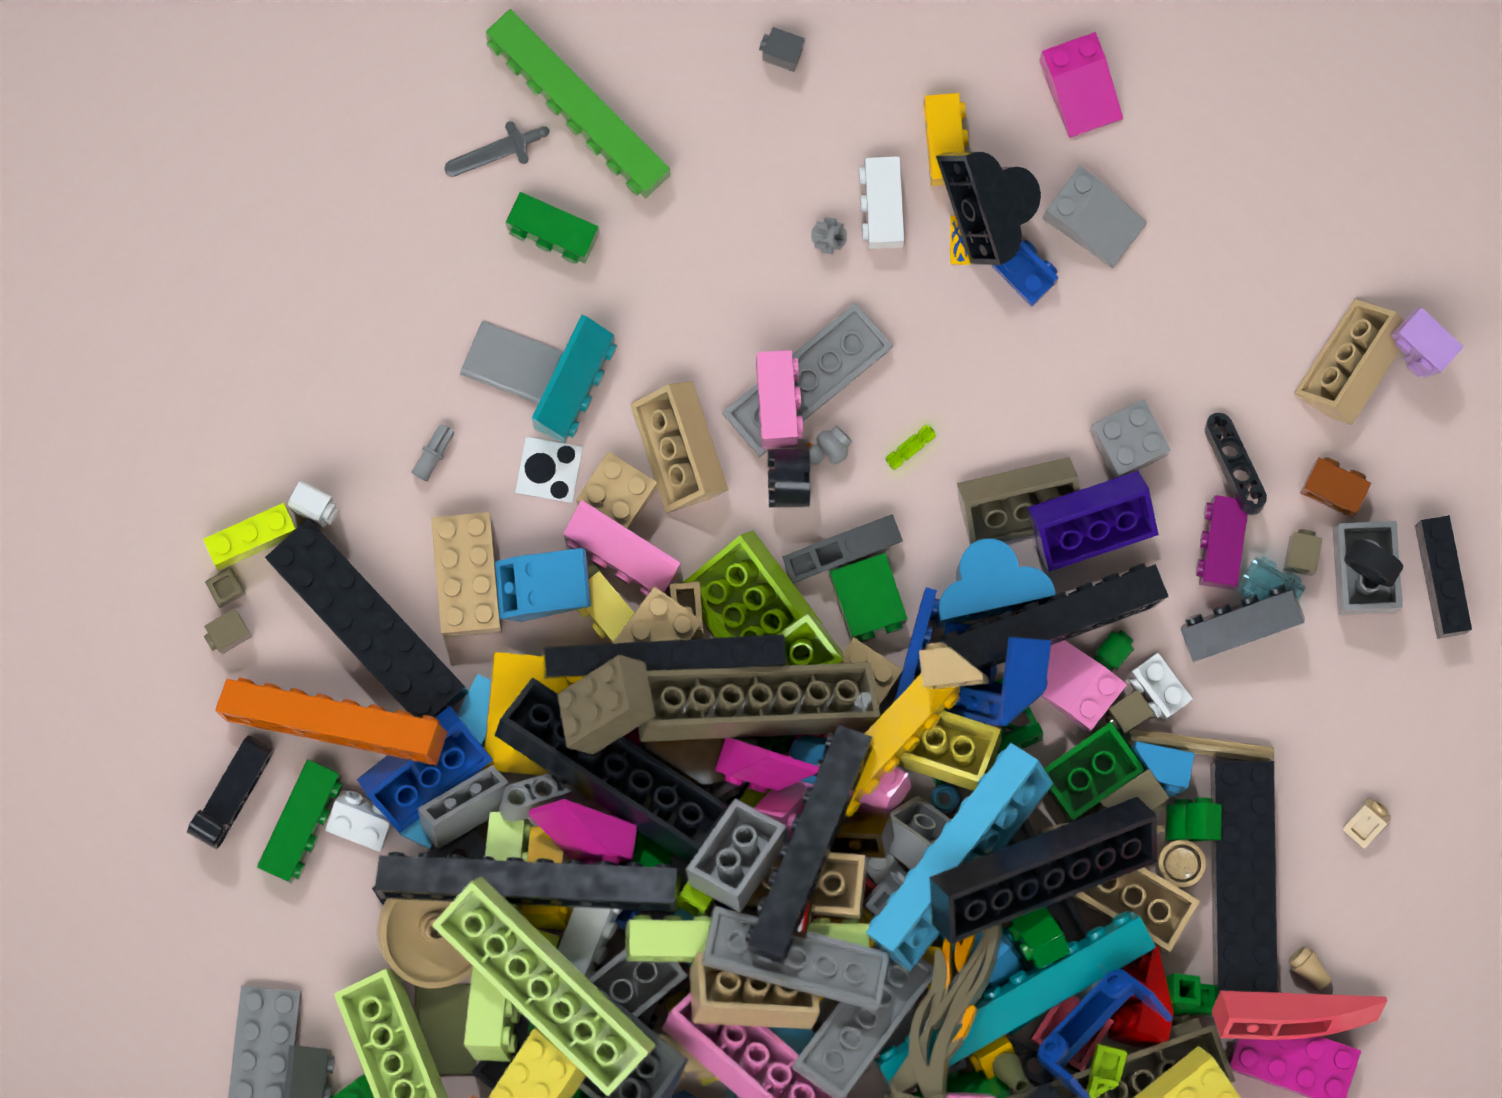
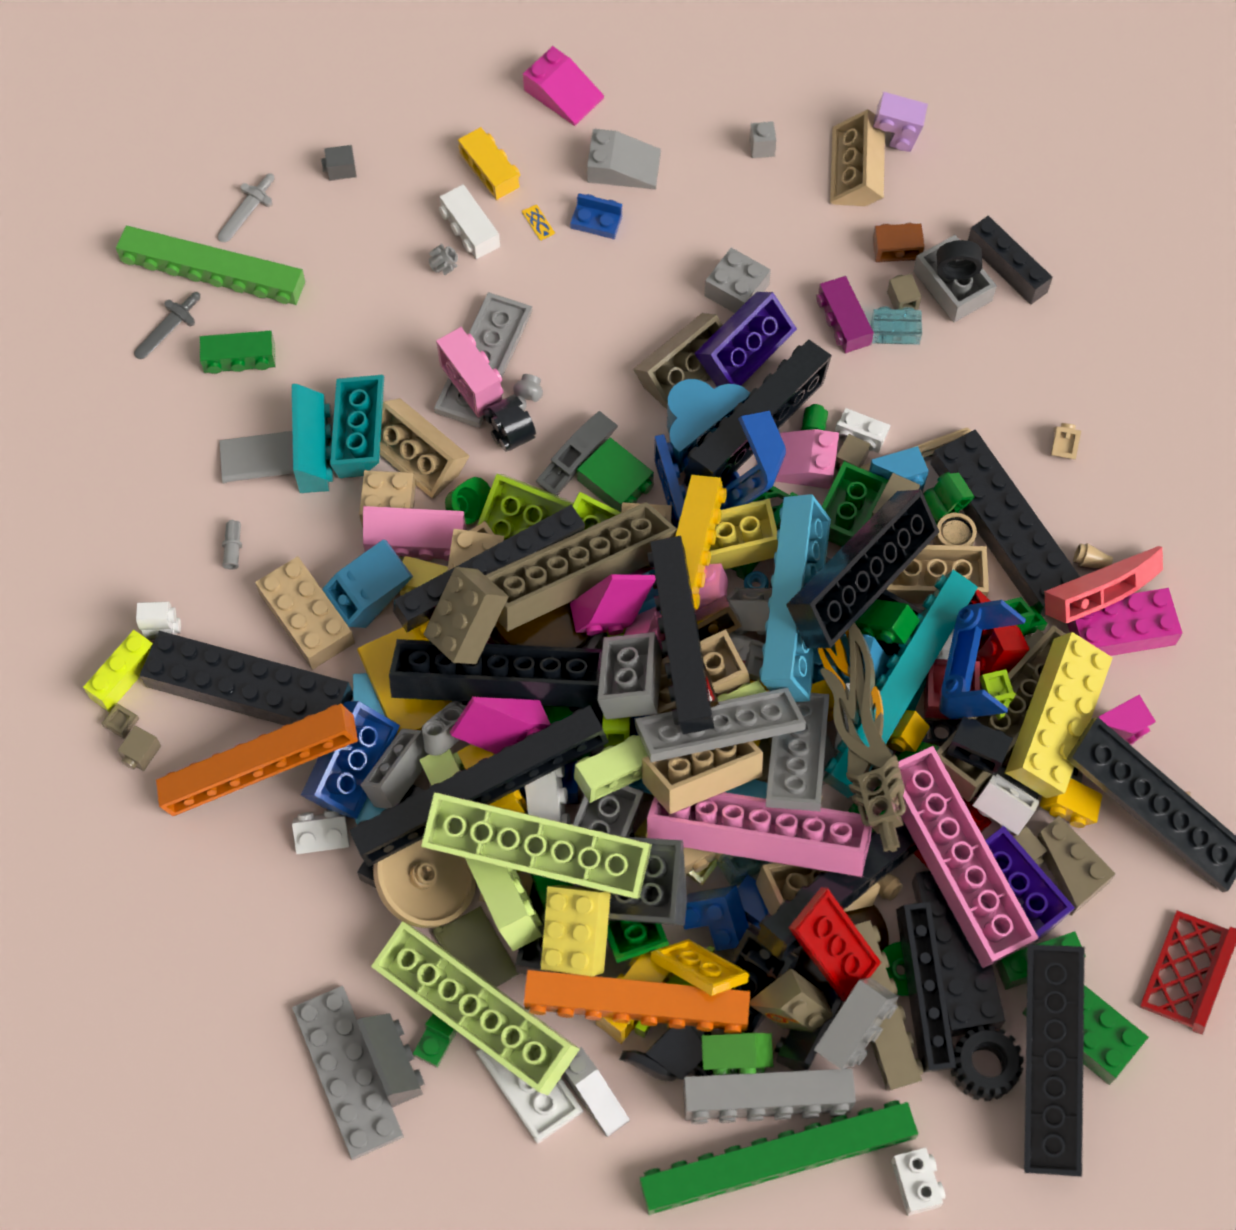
camera: 25 degrees left, 15 degrees down
black beam [187,735,274,849] -> none
green brick [257,759,343,884] -> none
white sticker [515,437,583,503] -> none
clear neon green axle [885,424,936,470] -> none
tan slope [919,643,989,690] -> none
black brick [936,152,1041,265] -> none
olive cone [993,1052,1030,1094] -> none
brick [1181,584,1305,662] -> none
black beam [1204,412,1267,515] -> none
none -> light grey sword [218,173,274,242]
none -> teal slope [330,374,384,478]
none -> green piece [445,477,491,525]
none -> light grey brick [749,121,776,158]

